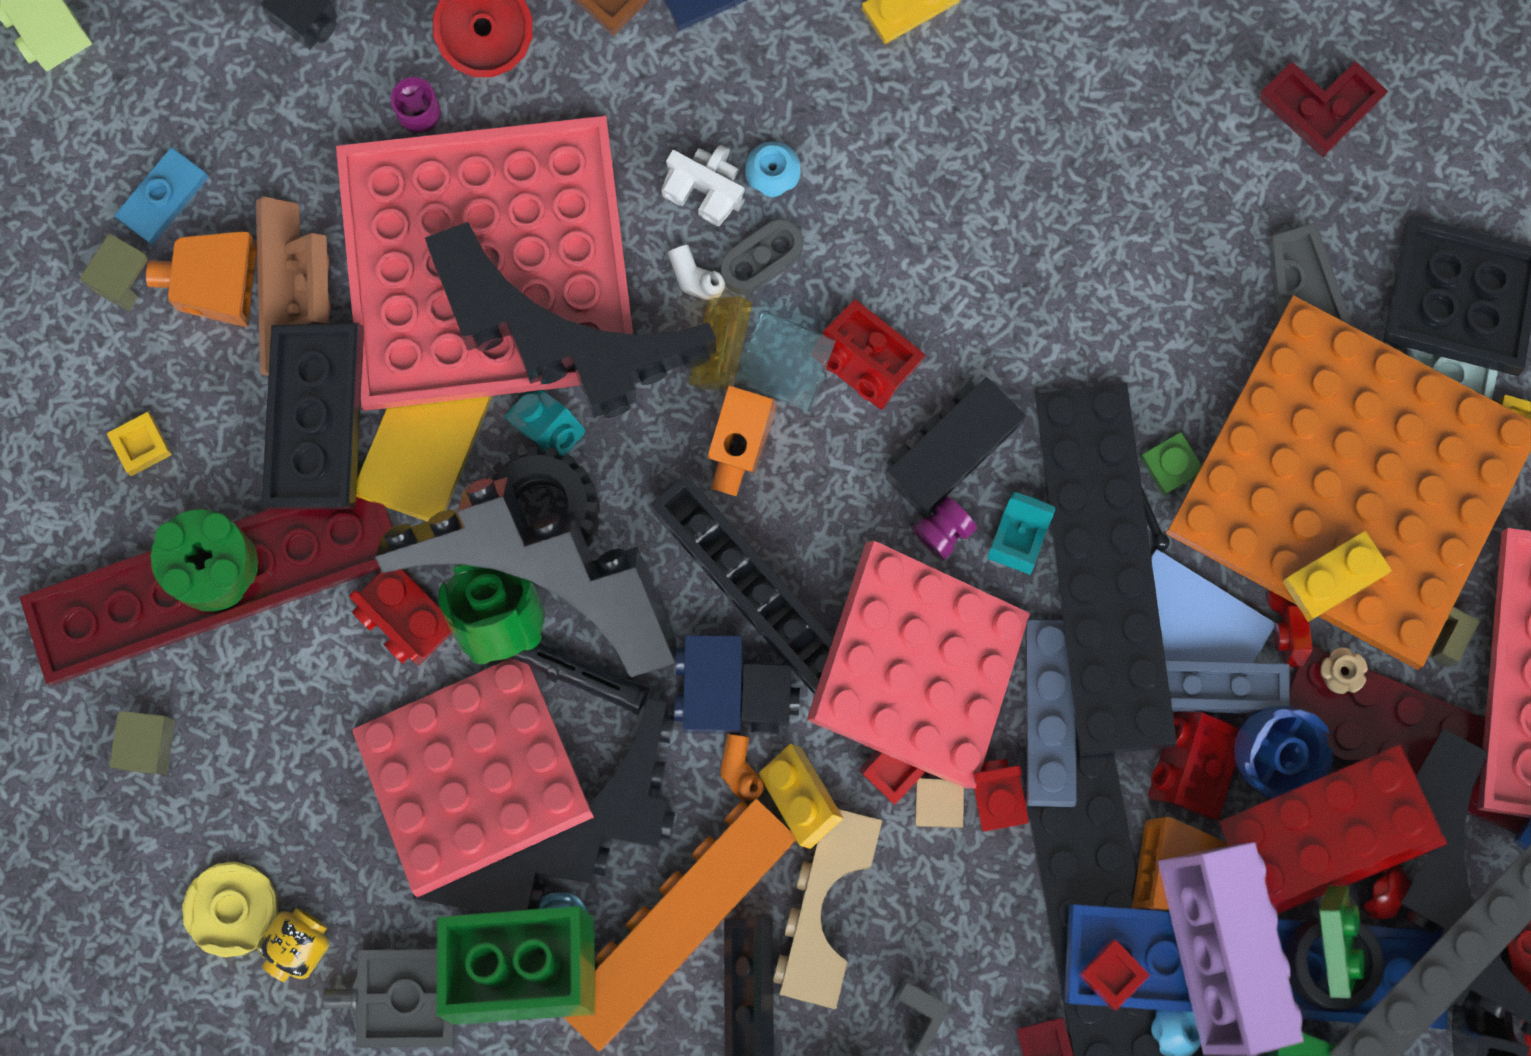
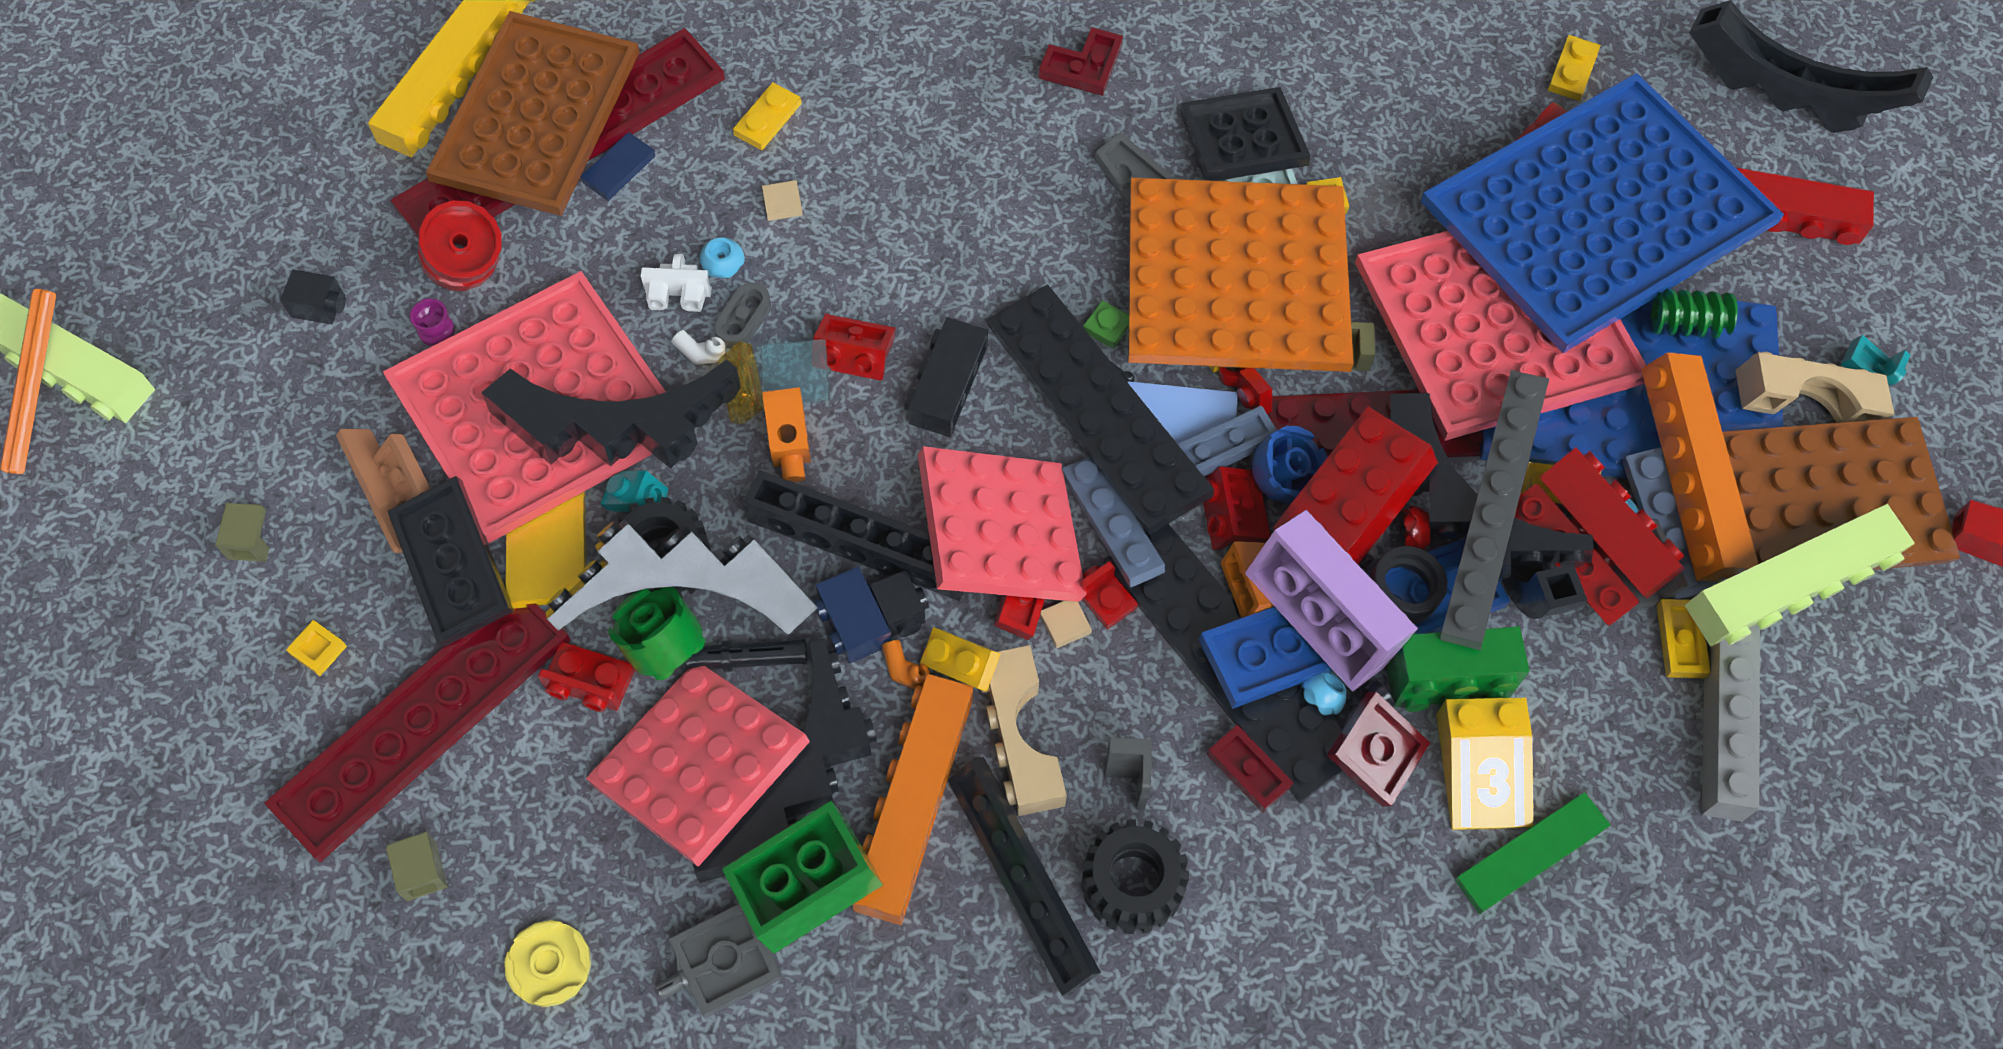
camera: 30 degrees left, 15 degrees down
dark azure plate [114,147,209,246] -> none
orange torso [146,232,257,327] -> none
green brick [151,509,258,611] -> none
yellow head [257,907,329,982] -> none
magenta wheel [912,496,977,561] -> none
teal bracket [987,492,1055,575] -> none
red plate [1078,939,1150,1010] -> none
yellow plate [1282,531,1392,622] -> none
green plate [1319,886,1364,998] -> none
tan plate [1320,648,1368,694] -> none
none -> tan tile [762,180,803,221]

